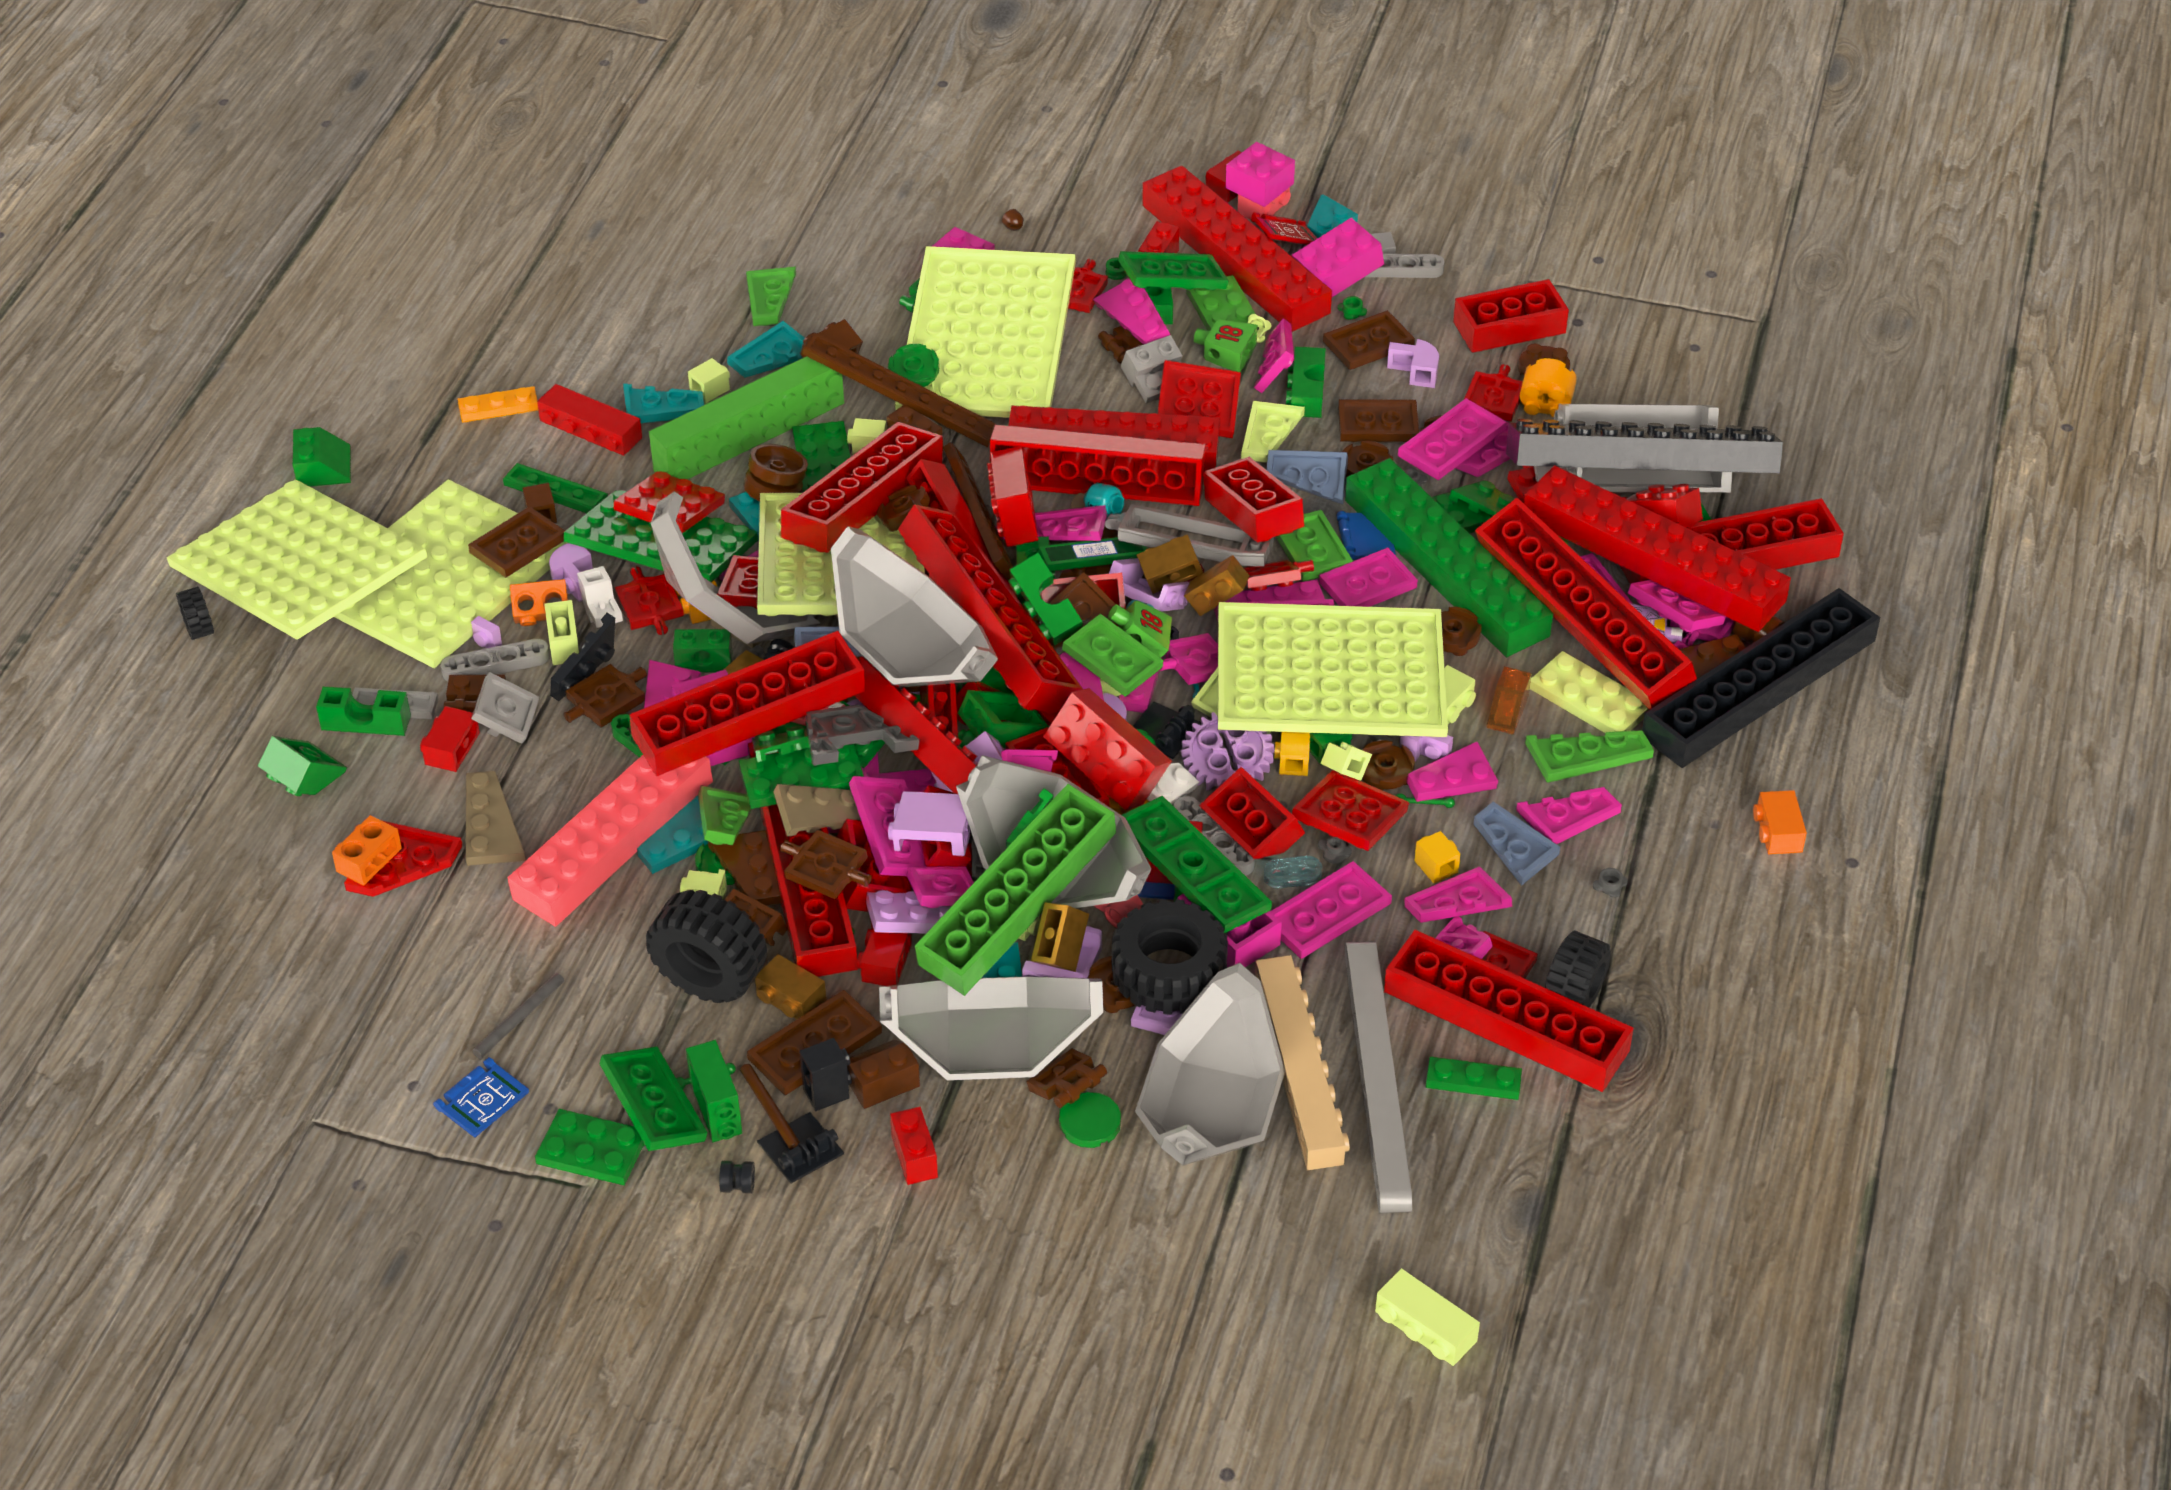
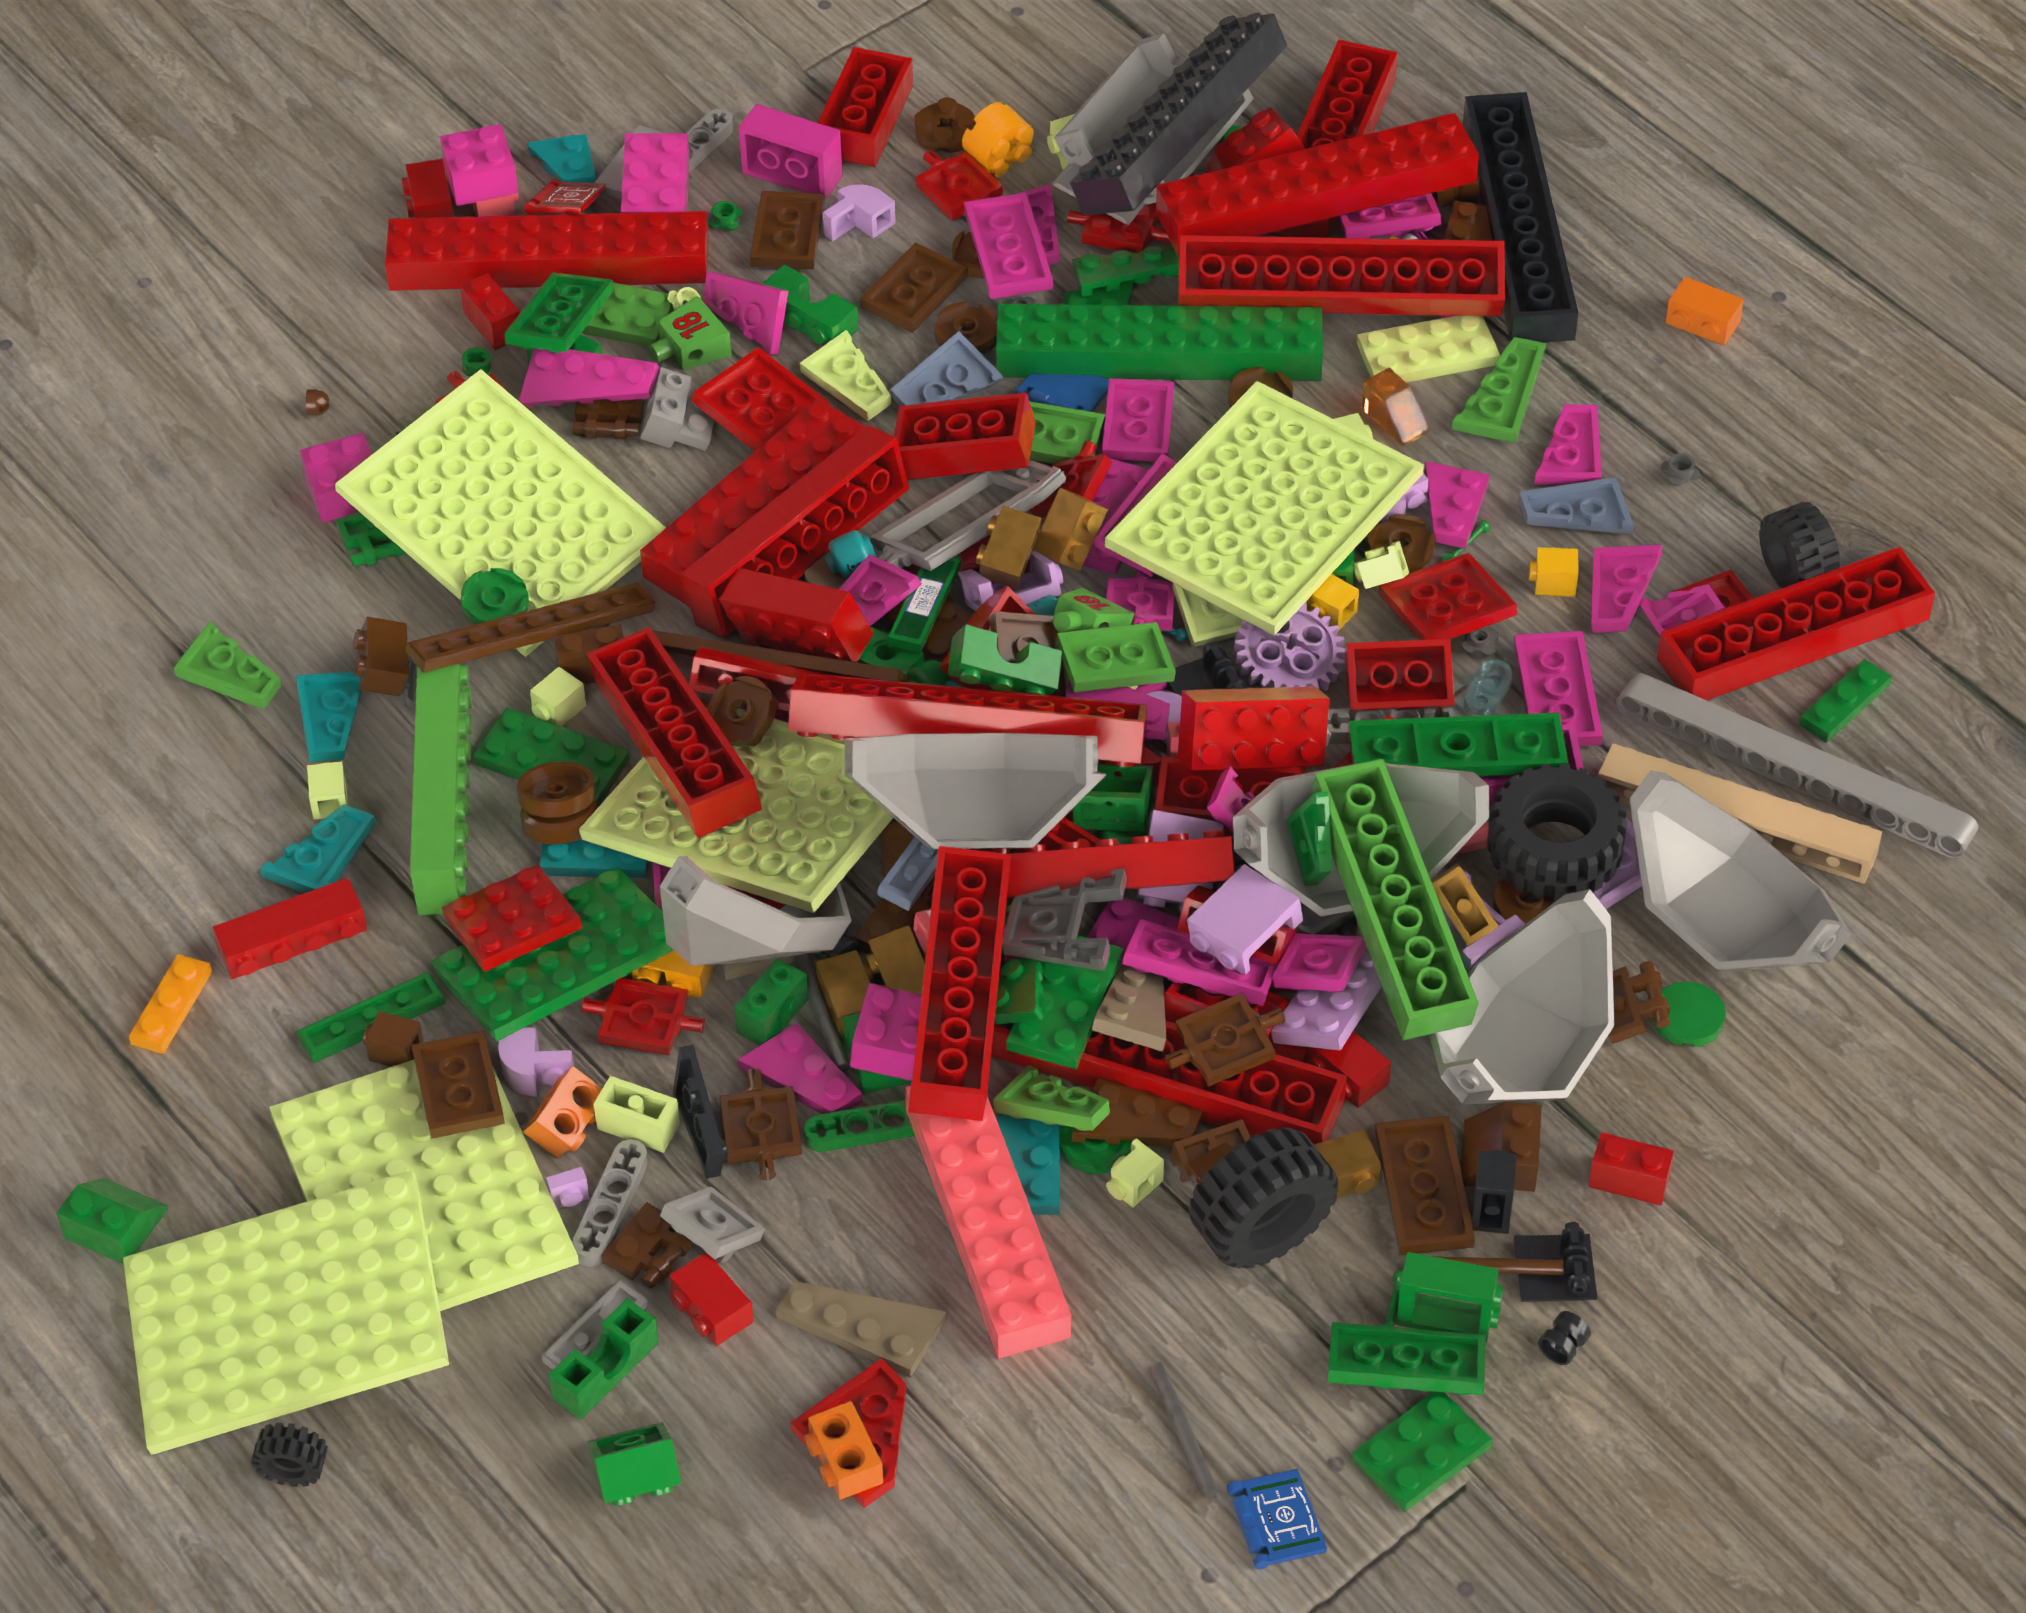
camera: 55 degrees left, 5 degrees up
white brick [577,566,623,628] -> none
none -> dark pink brick [739,104,843,200]

